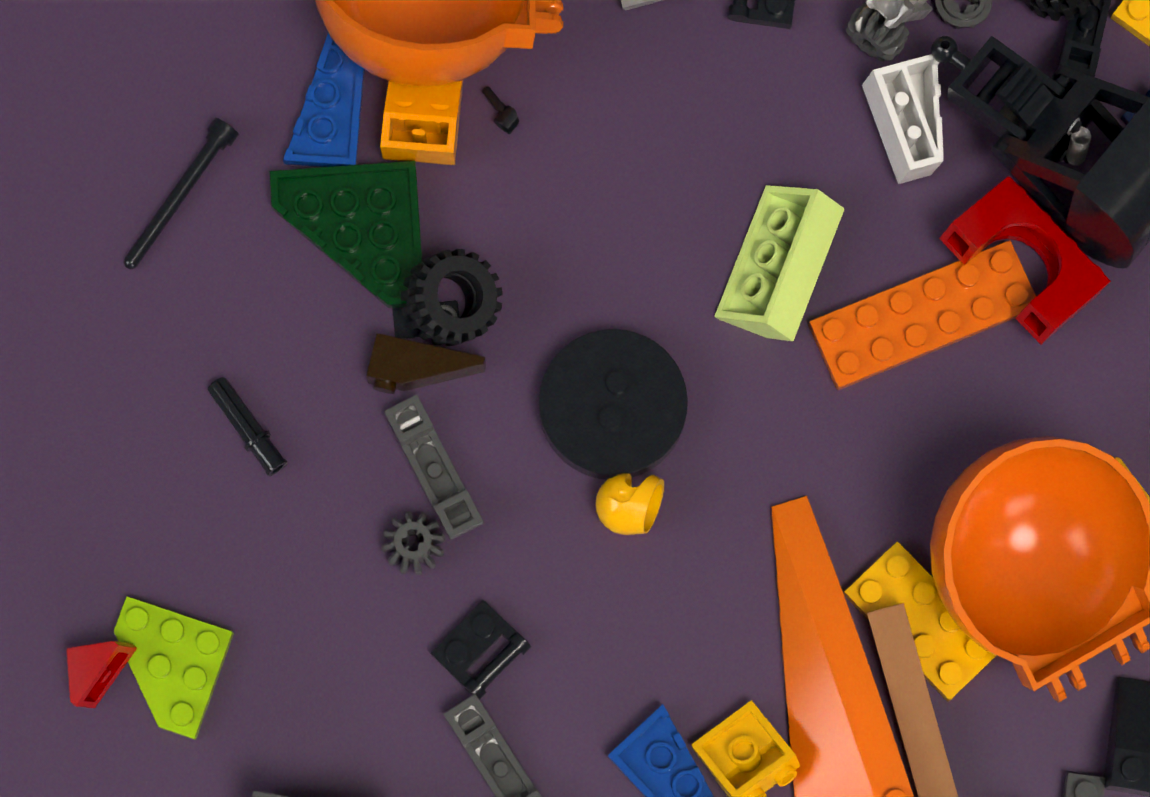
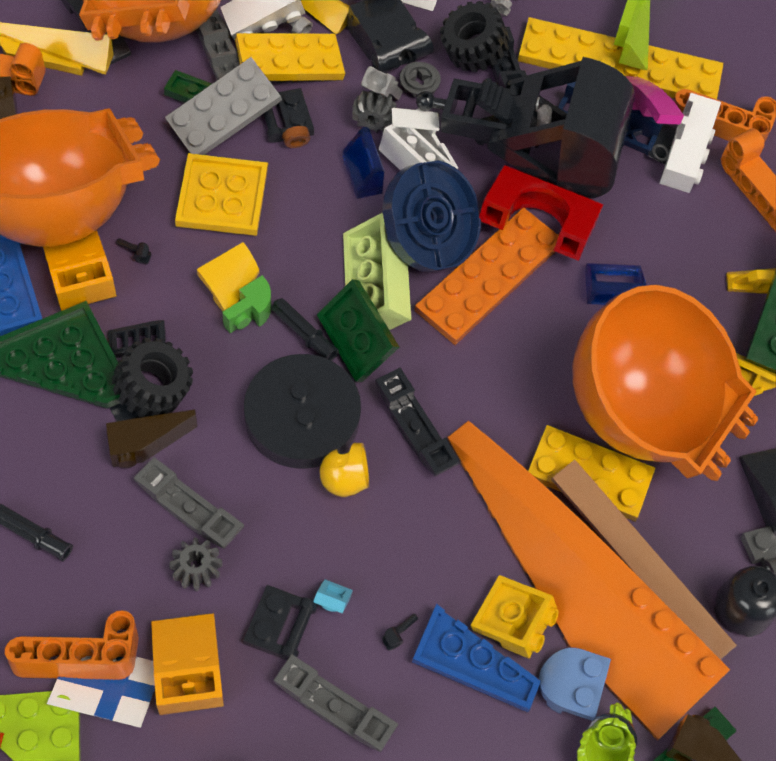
camera: 30 degrees left, 15 degrees down
none -> orange beam [5,610,139,680]
none -> white sticker [47,656,155,728]
none -> black slope [108,320,167,358]
none -> light orange slope [151,613,224,715]
none -> yellow plate [175,153,268,236]
none -> yellow slope [197,242,259,312]
none -> bright green brick [222,275,271,333]
none -> black axle [271,298,339,361]
none -> dark orange tile [283,126,310,148]
none -> medium azure plate [314,579,353,613]
none -> dark green plate [317,279,400,382]
none -> clear blue tile [342,127,385,199]
none -> black slope [375,367,461,477]
none -> dark blue piece [382,160,481,272]
none -> black hand [382,614,418,651]
none -> white sticker [392,108,439,131]
none -> clear blue tile [585,263,647,305]

